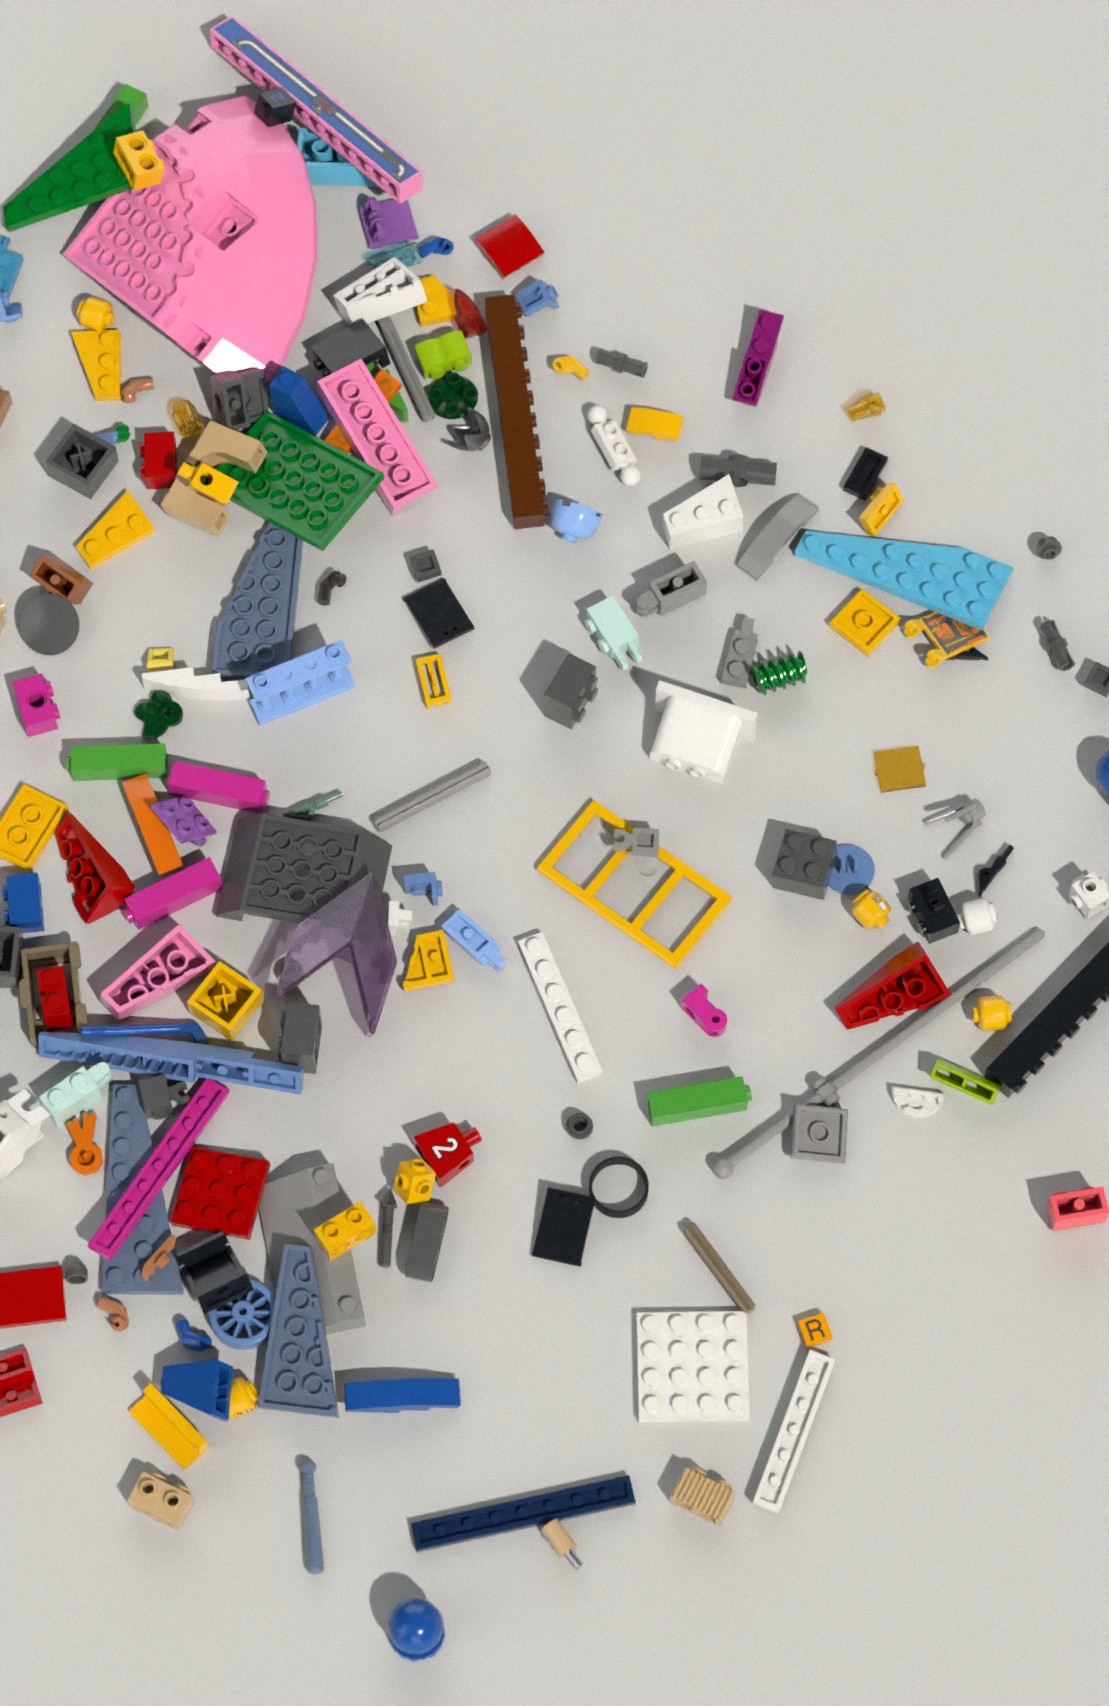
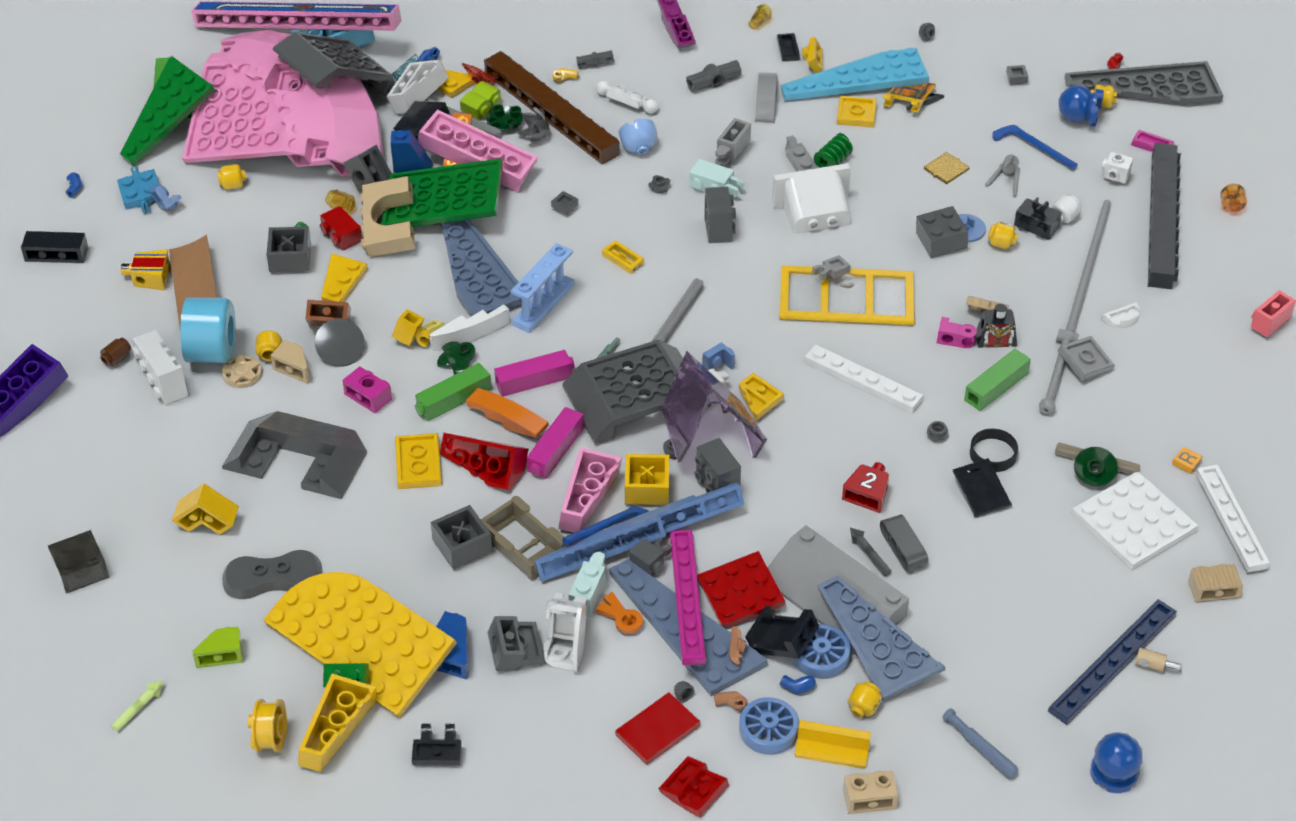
camera: 35 degrees left, 20 degrees down
blue brick [2,872,45,934] -> none
red piece [36,965,74,1031] -> none
yellow wing [71,330,121,401] -> none
yellow brick [113,130,165,191] -> none
nougat arm [121,377,154,403] -> none
medium lavender hinge [150,795,217,847] -> none
blue slope [161,1359,233,1421] -> none
yellow torso [177,460,239,506] -> none
black brick [254,87,297,128] -> none
yellow brick [314,1201,377,1261] -> none
clear smoke arm [317,571,347,606] -> none
blue slope [344,1378,461,1413] -> none
medium lavender hinge [359,196,419,249] -> none
yellow brick [393,1159,436,1204] -> none
black container [402,578,474,649] -> none
light blue hinge [440,909,506,972] -> none
red slope [474,214,545,279] -> none
medium blue bracket [516,279,559,317] -> none
yellow slope [626,407,684,441] -> none
white wedge [663,474,744,550] -> none
red wedge [834,942,950,1030] -> none
lime piece [930,1058,1001,1106] -> none
yellow head [972,995,1012,1031] -> none
black hand [977,845,1014,898] -> none
dark grey pin [1039,620,1075,671] -> none
none -> dark grey slope [273,32,396,97]
none -> yellow brick [392,309,432,347]
none -> dark grey plate [648,175,670,193]
none -> medium blue wheel [739,697,799,754]
none -> tan wing [966,296,1009,311]
none -> torso [976,304,1017,348]
none -> blue piece [992,124,1078,170]
none -> dark green dish [1074,447,1118,487]

